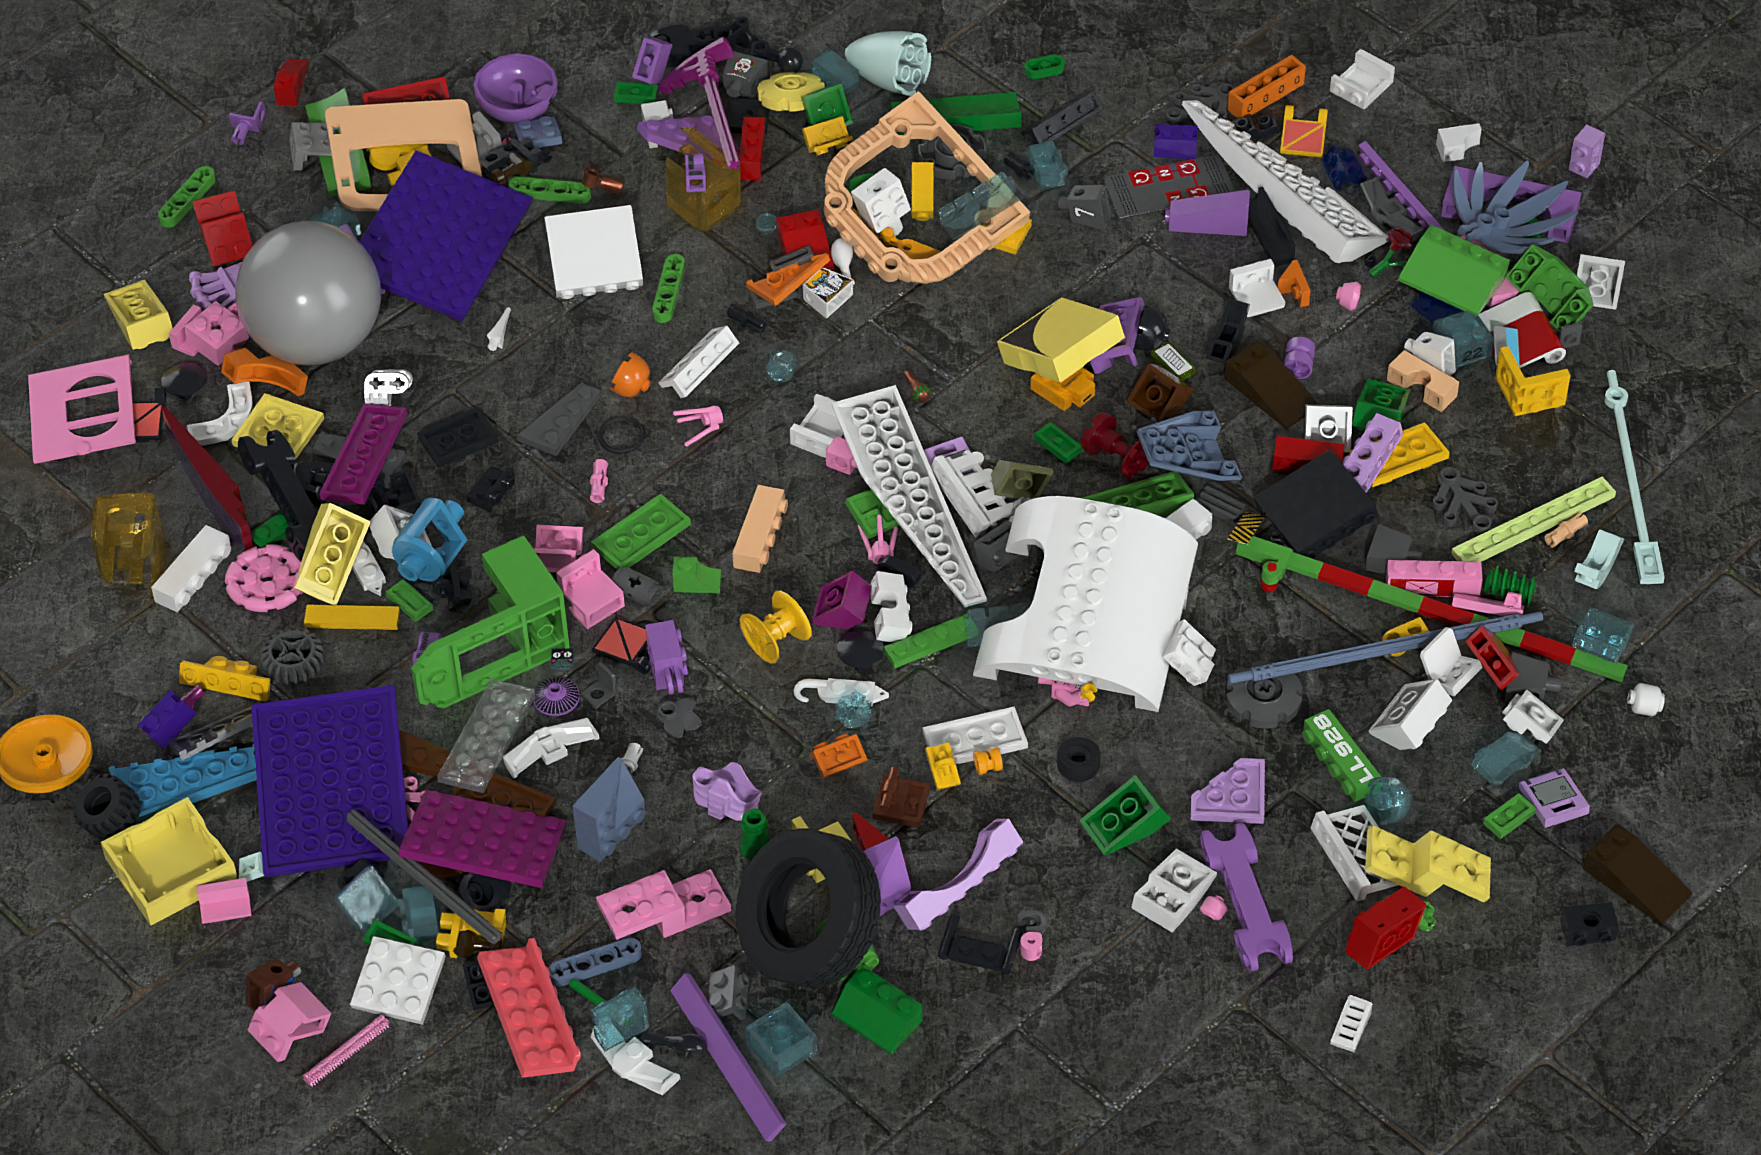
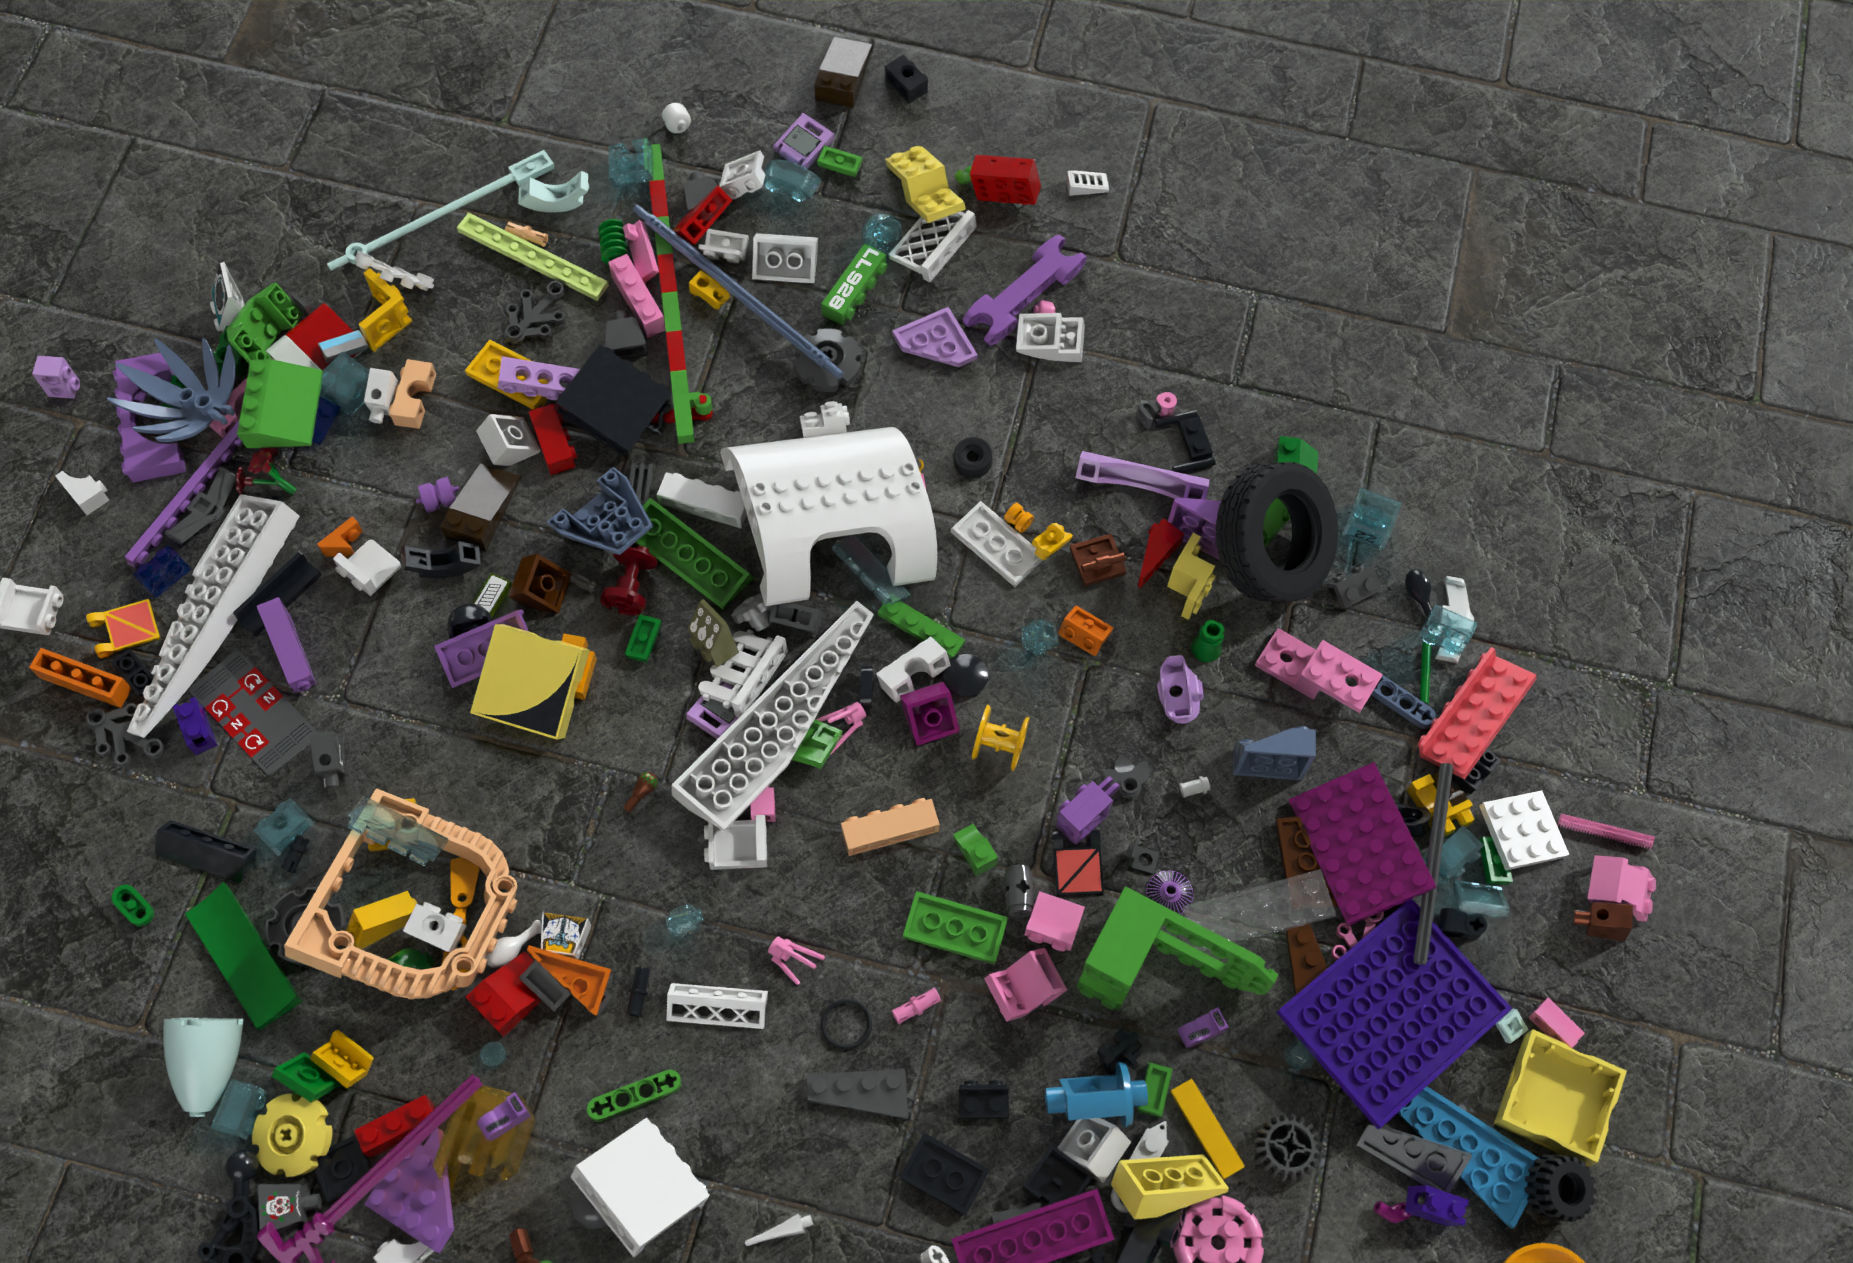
camera: 125 degrees left, 15 degrees up
yellow bracket [179,656,270,702] -> none
white plate [503,718,599,779] -> none
orange cylinder [610,352,651,398] -> none
medium lavender tile [670,973,786,1141] -> none
white plate [793,678,889,706] -> none
green slope [1079,775,1171,856] -> none
sticker [1227,512,1265,544] -> none
bright pink cone [1336,282,1361,311] -> none
green slope [1352,378,1411,432] -> none
none -> white plant [355,251,434,291]

